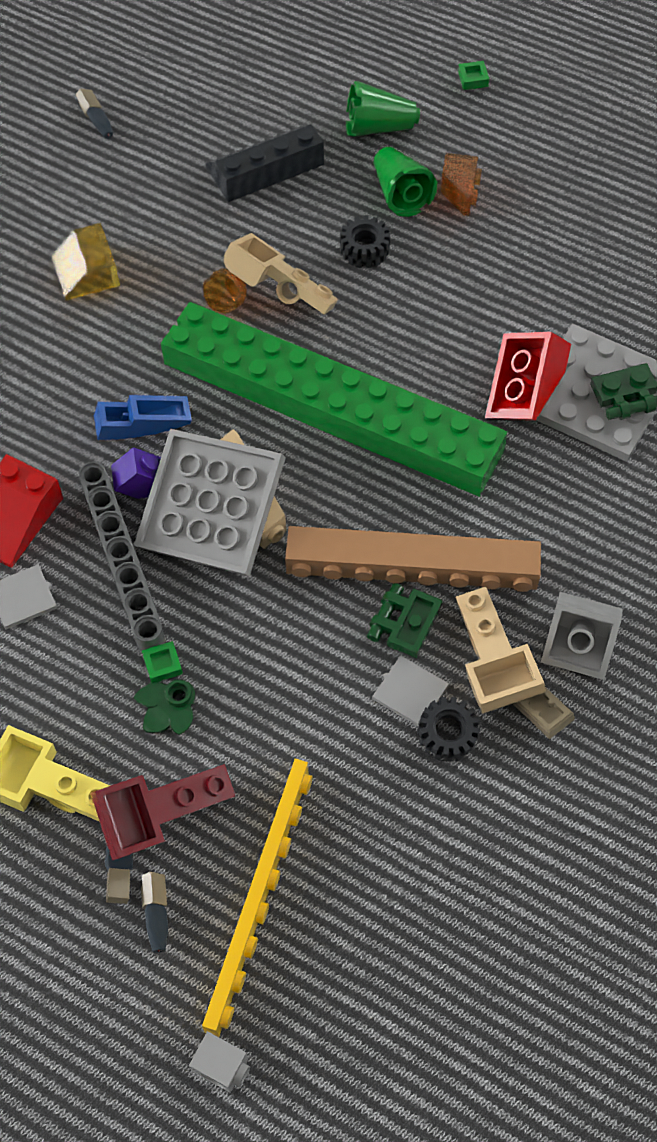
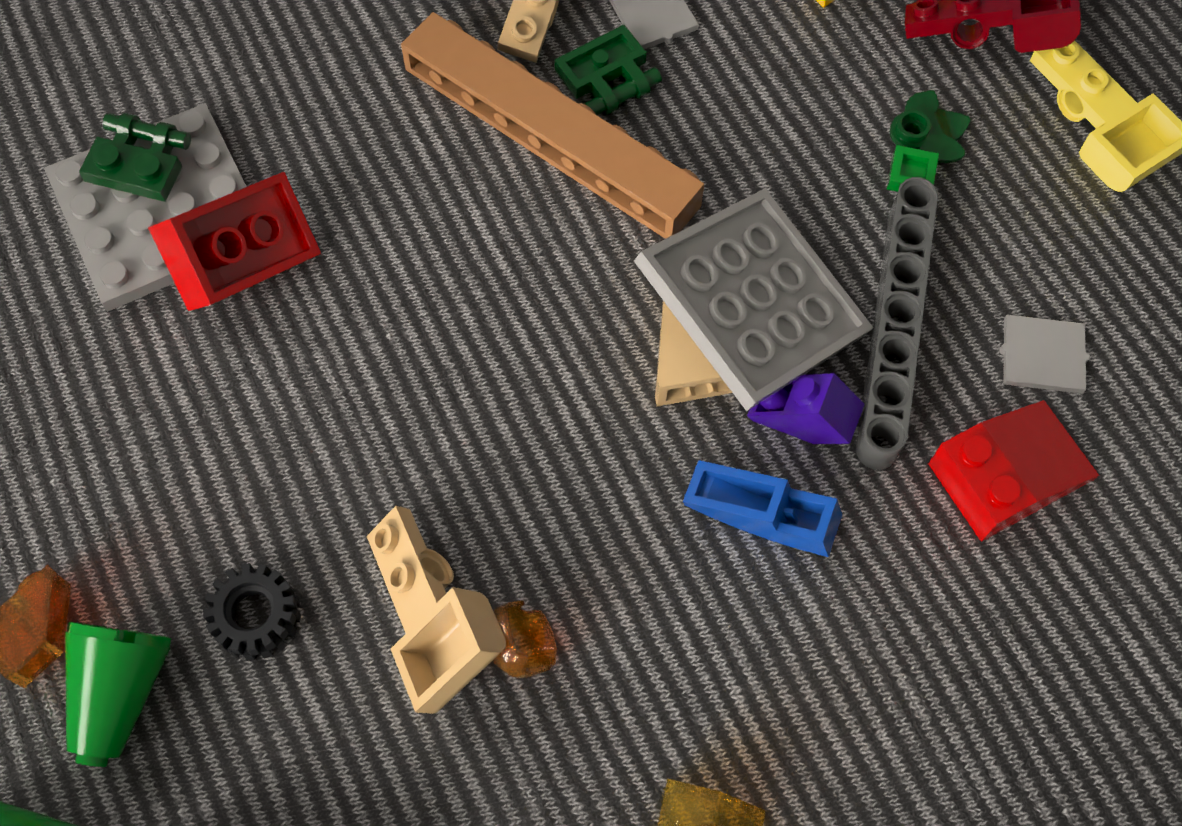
camera: 150 degrees left, 5 degrees up
green piece [161,302,508,497] -> none

